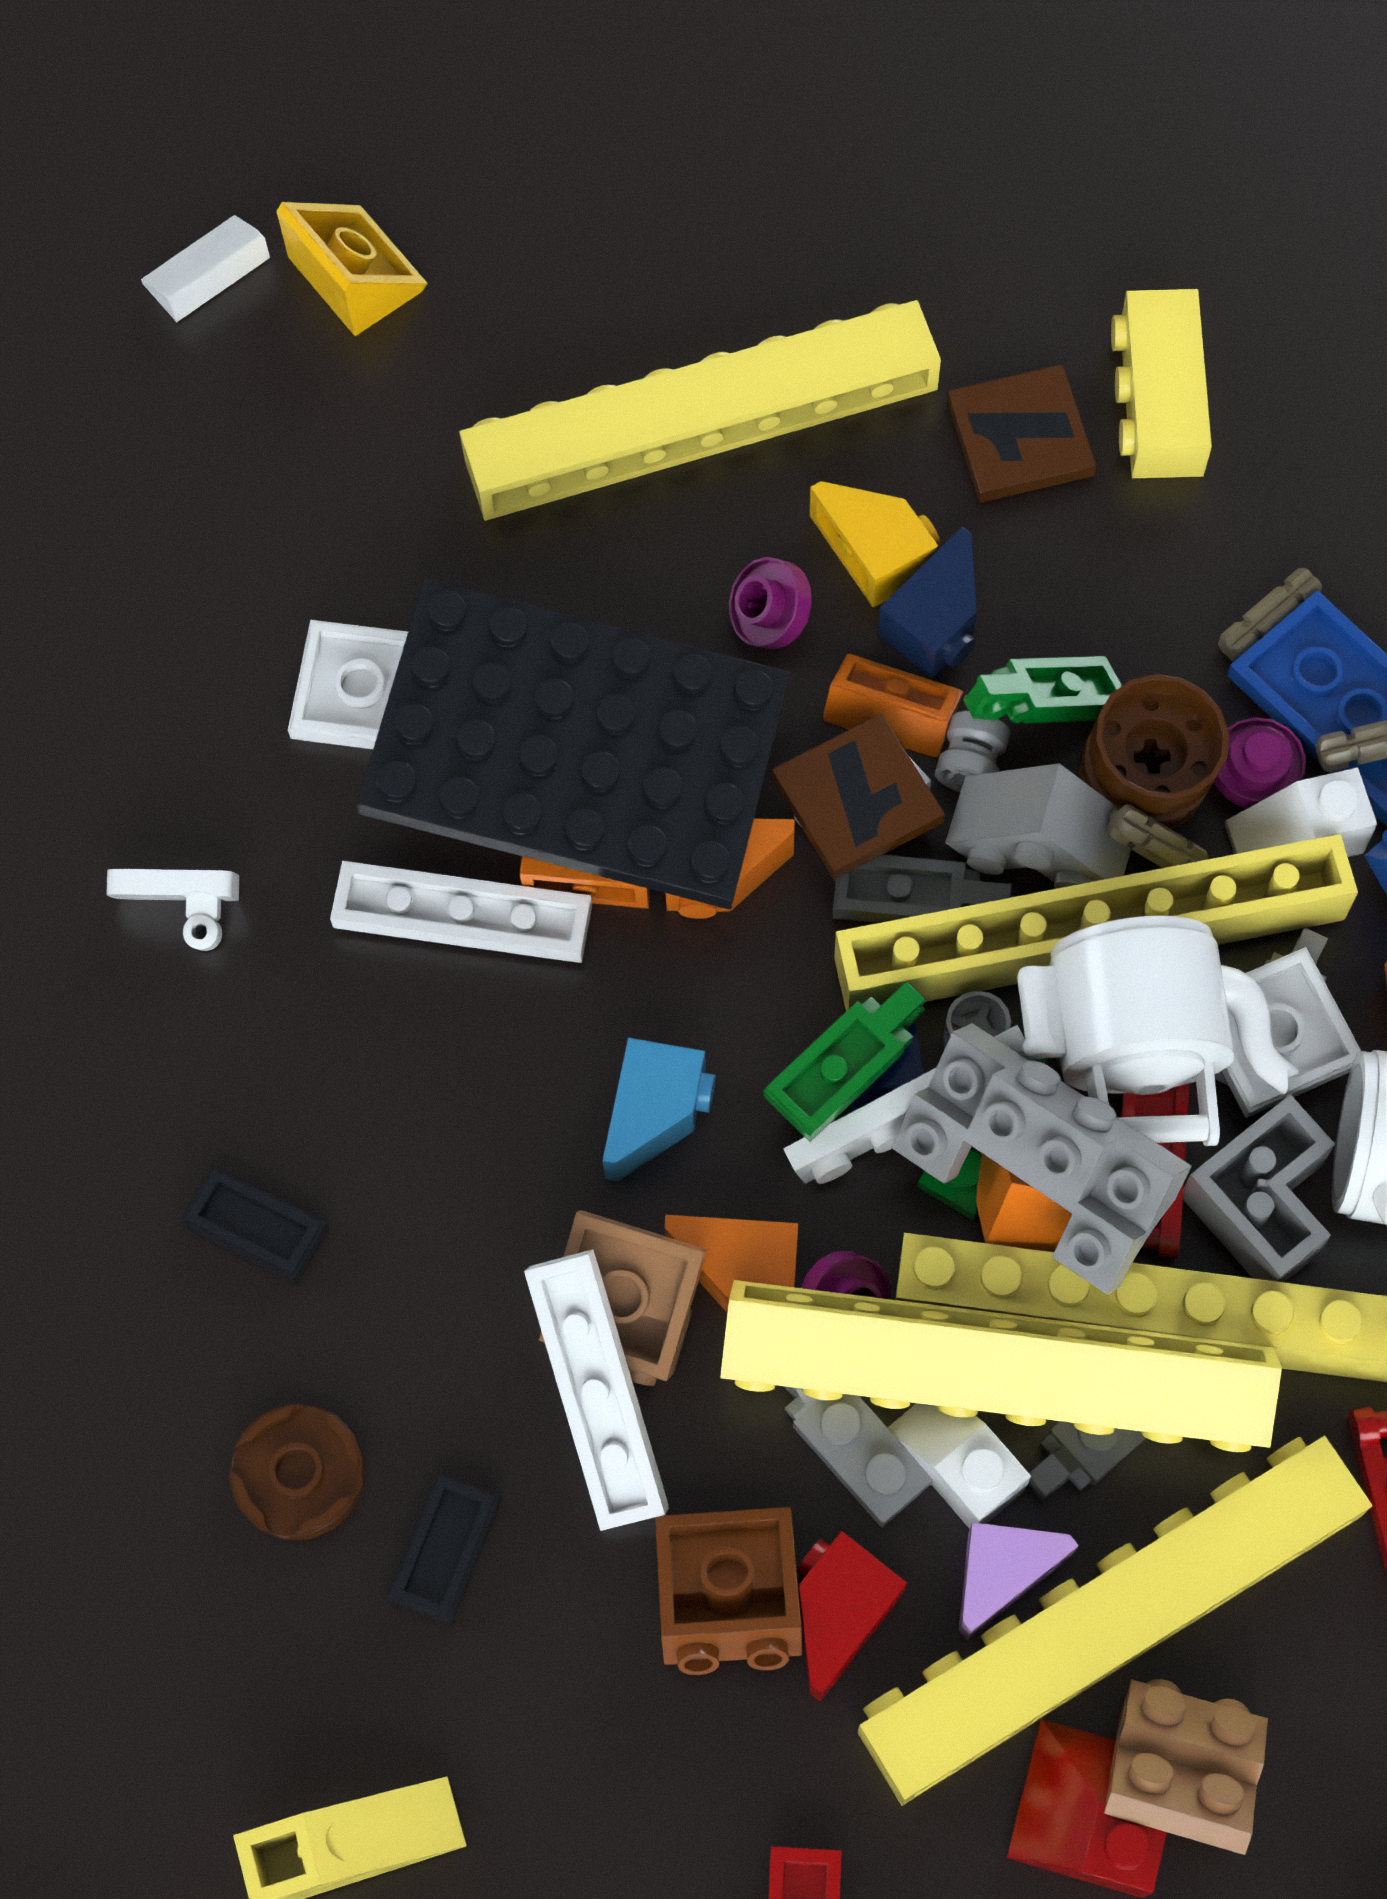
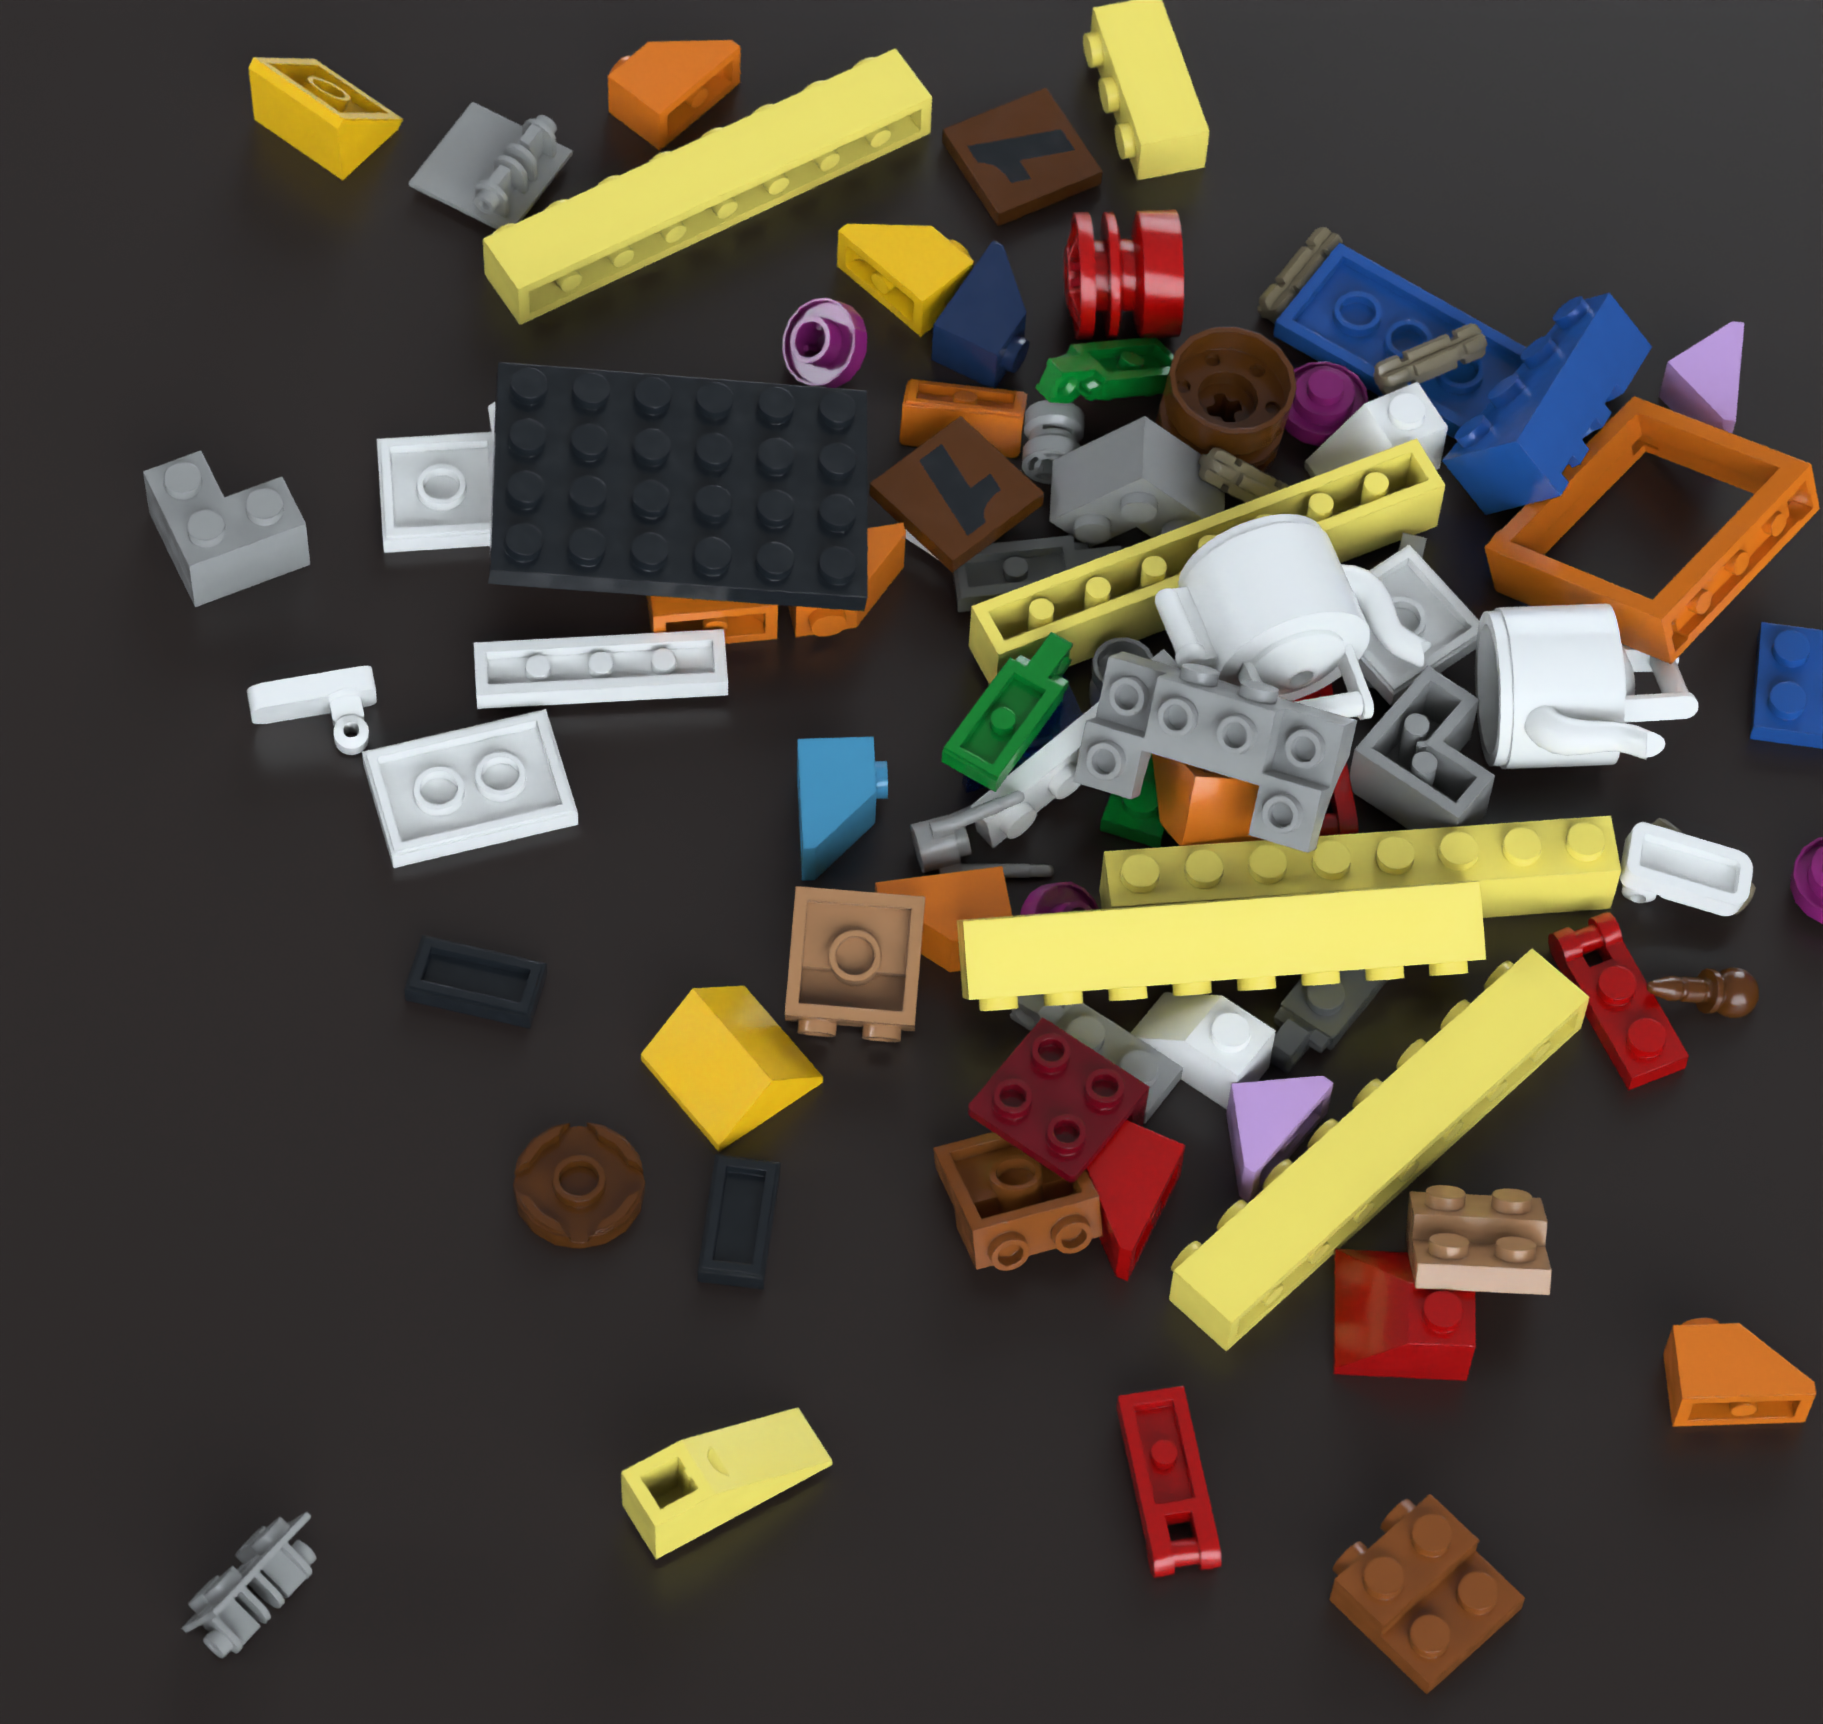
camera: 20 degrees left, 10 degrees down
white slope [141,215,270,322] -> none
white plate [524,1249,669,1531] -> none
none -> light grey brick [143,451,310,607]
none -> white tile [362,709,579,868]
none -> light grey hinge [409,102,573,229]
none -> orange slope [608,40,740,151]
none -> yellow slope [641,986,823,1152]
none -> light grey plant [910,791,1054,878]
none -> dark red bracket [968,1017,1150,1183]
none -> red wheel [1064,210,1184,340]

